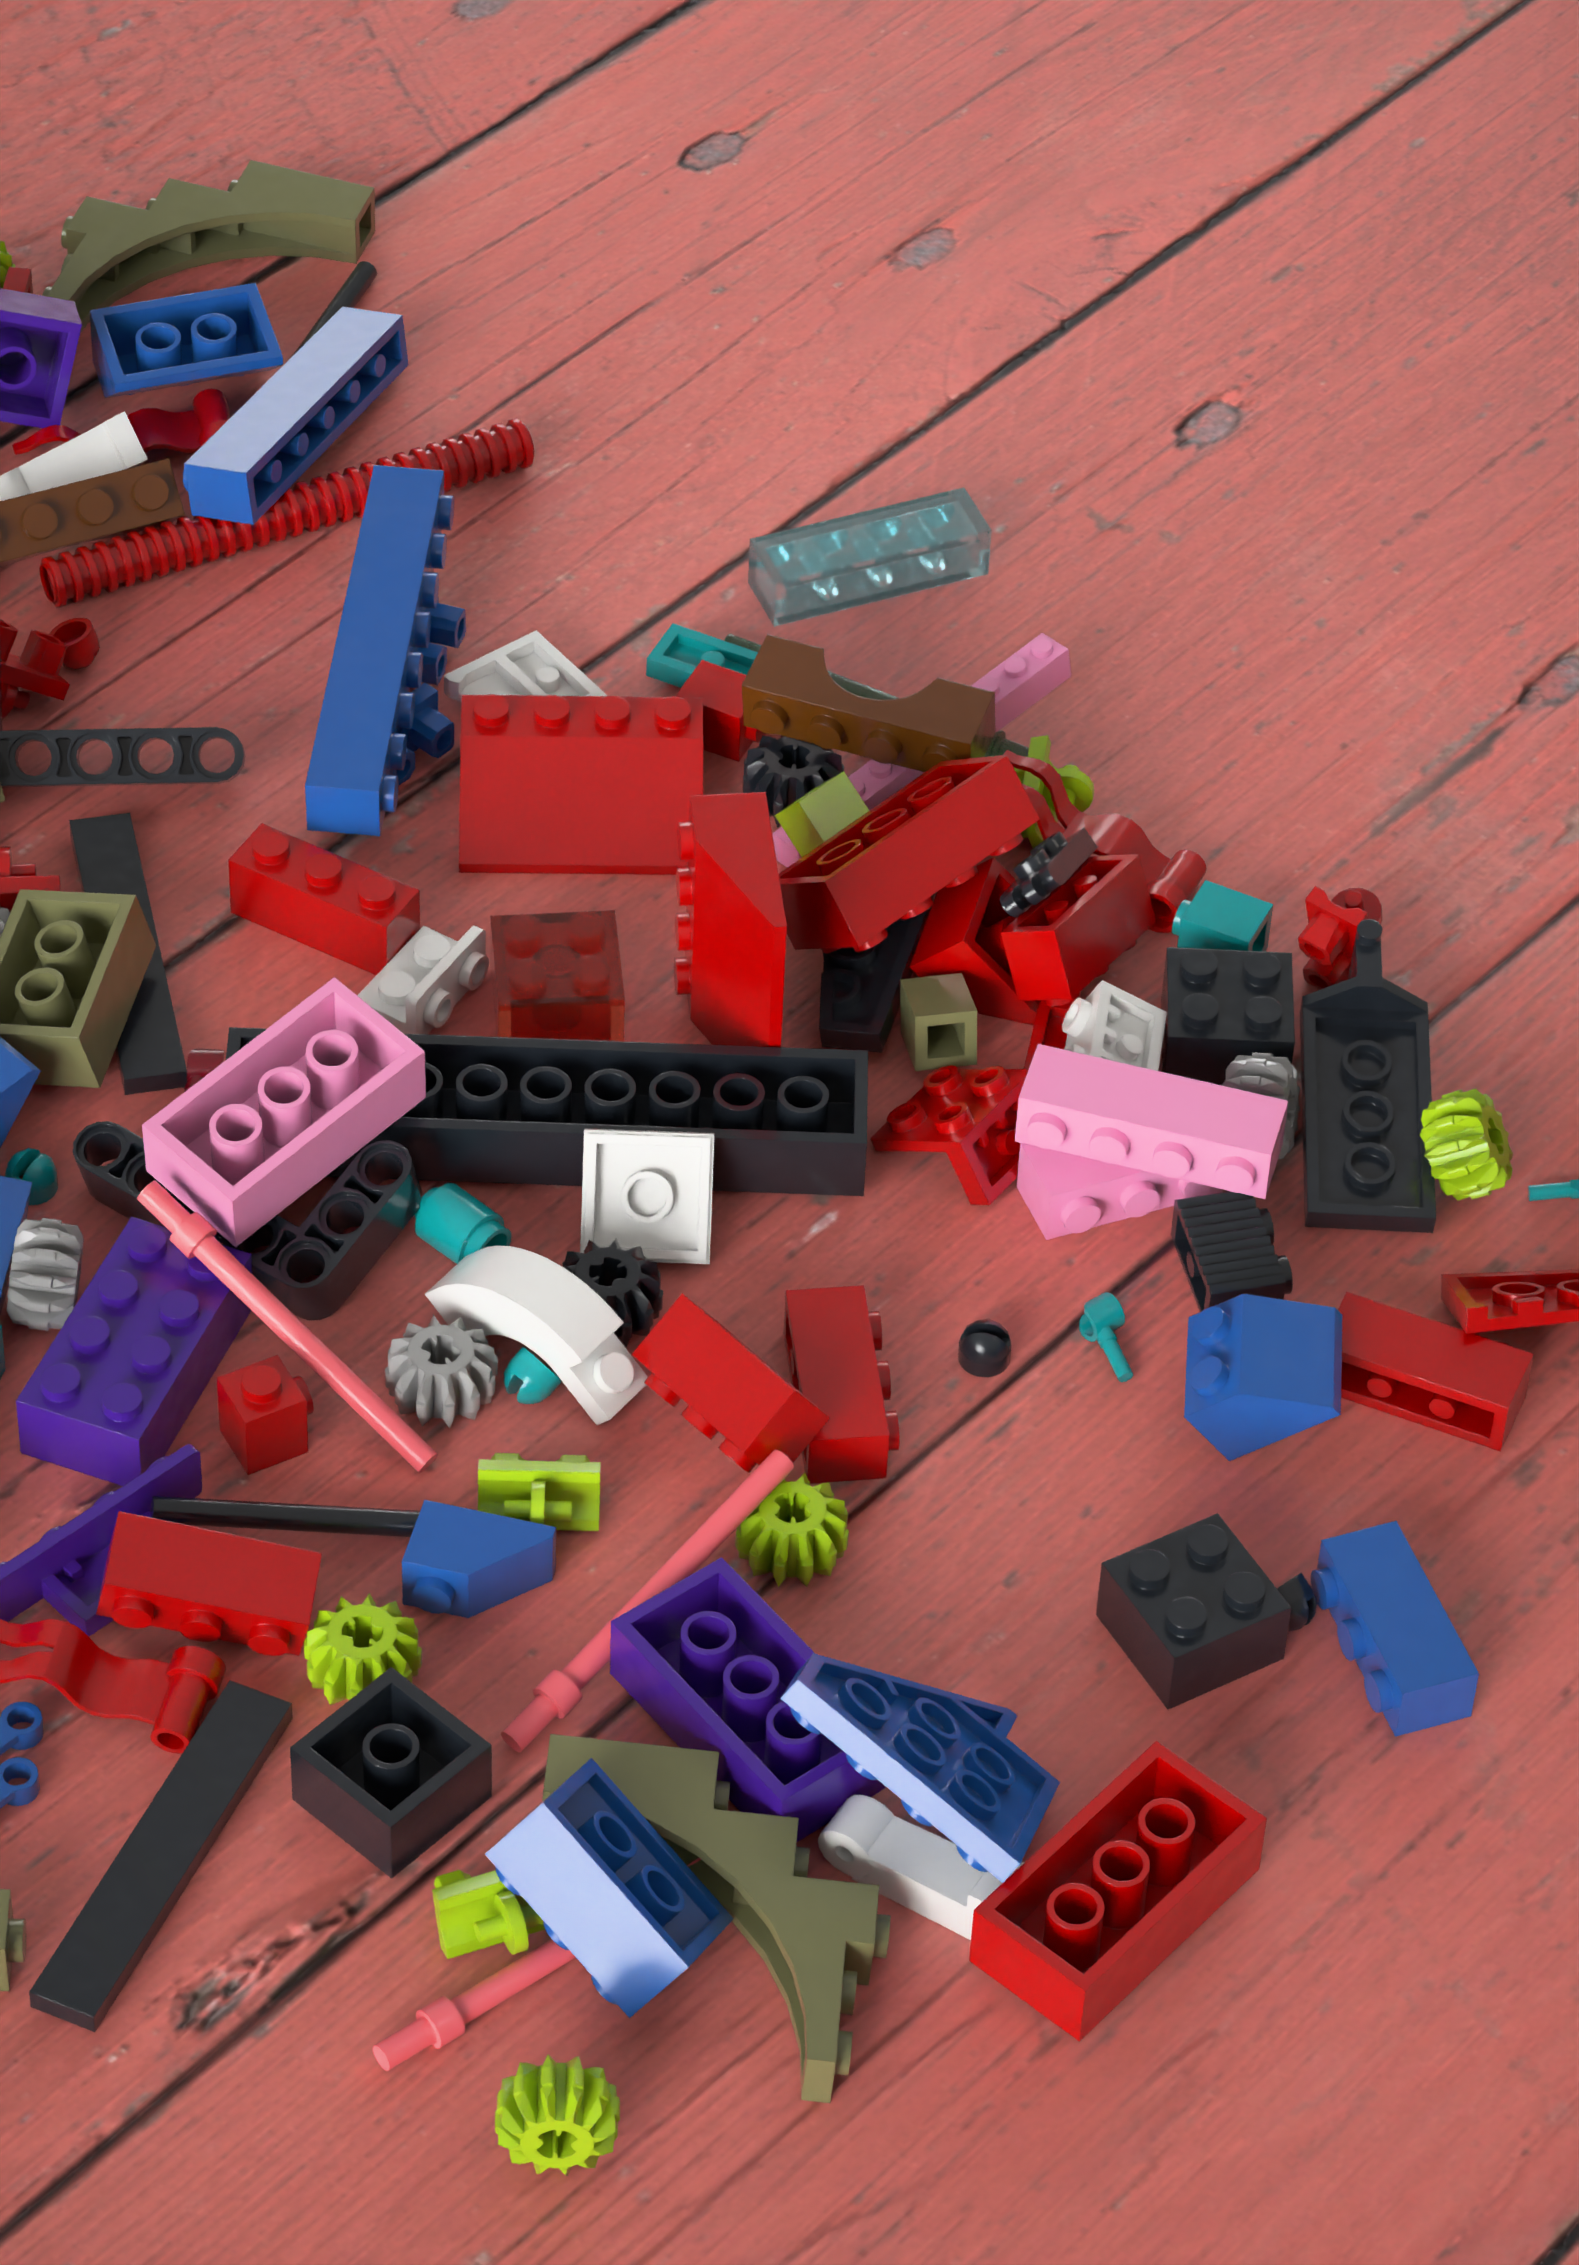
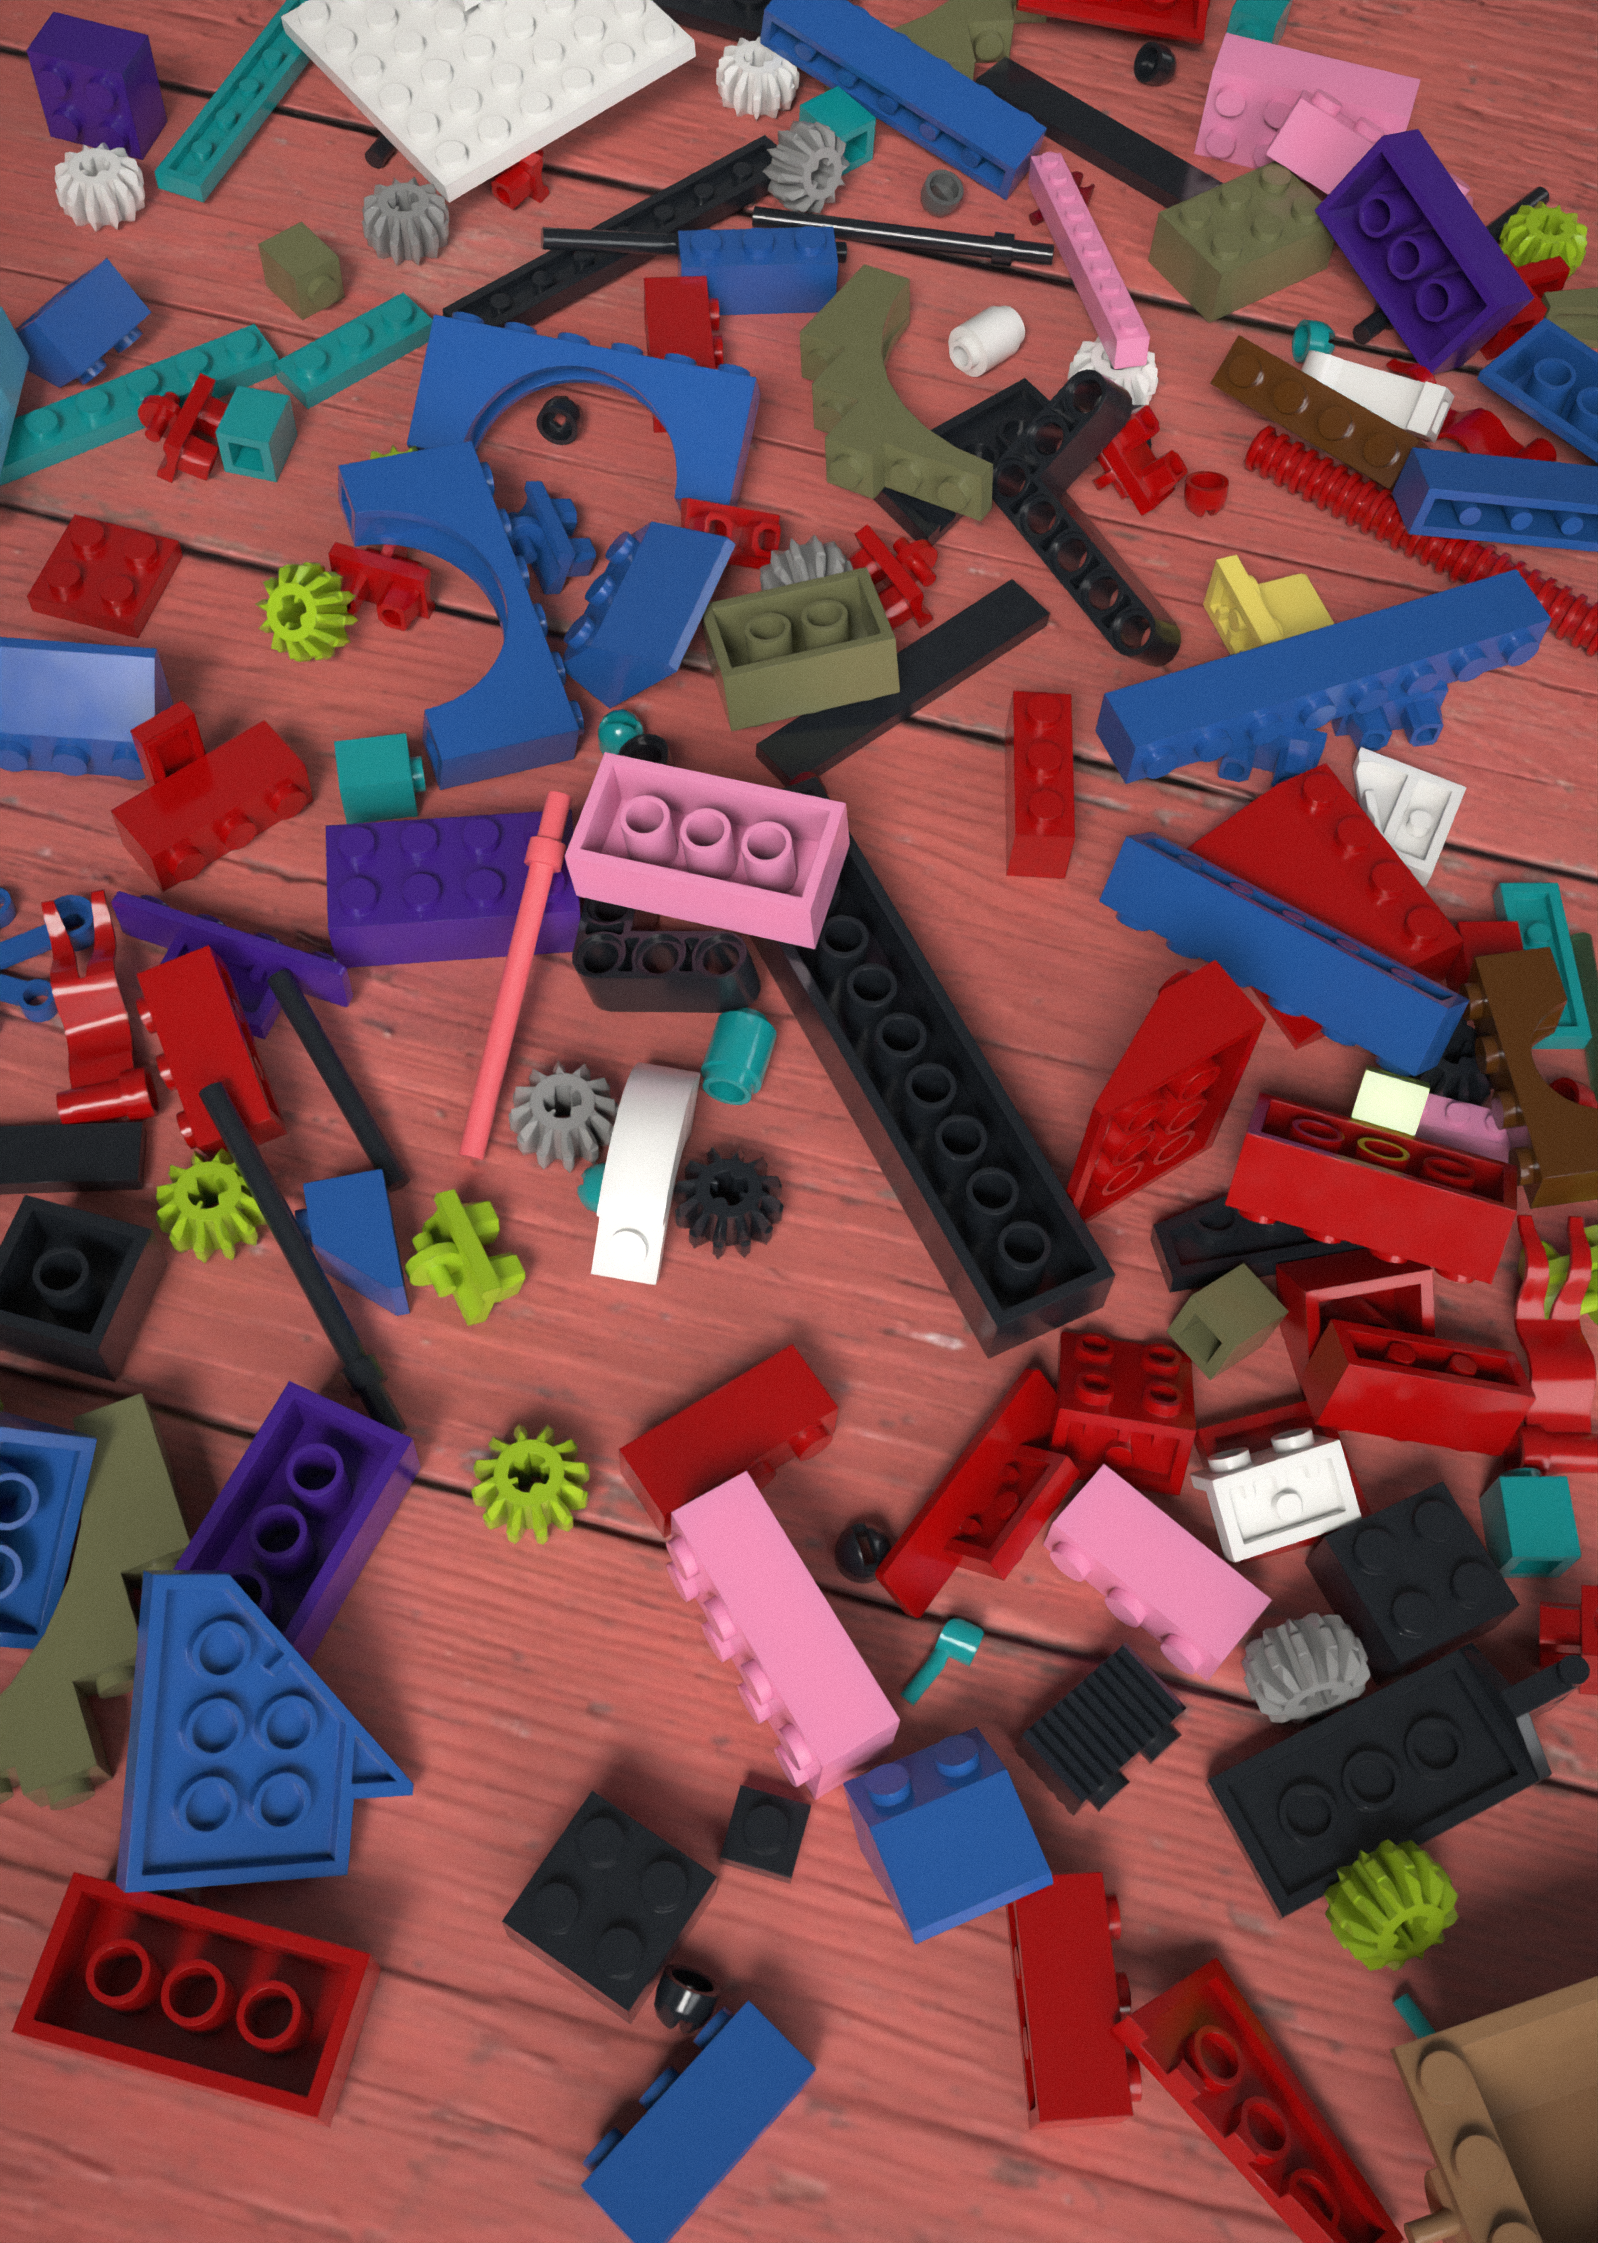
camera: 60 degrees right, 15 degrees up
light grey gear [7,1218,84,1331] -> none
red brick [217,1355,314,1475] -> none
white bracket [357,925,489,1034] -> none
clear red brick [490,910,625,1042] -> none
coral bar [501,1450,794,1753] -> none
white tile [580,1129,714,1264] -> none
red brick [631,1293,830,1473] -> none
black hinge [1000,827,1098,918] -> none
bright pink brick [1015,1044,1288,1199] -> none
none -> black bar [199,1082,407,1433]
none -> bright pink brick [666,1471,900,1800]
none -> black plate [719,1785,811,1884]
none -> red bracket [875,1368,1081,1618]
none -> blue brick [1099,832,1470,1077]
none -> light yellow bracket [1203,555,1334,655]

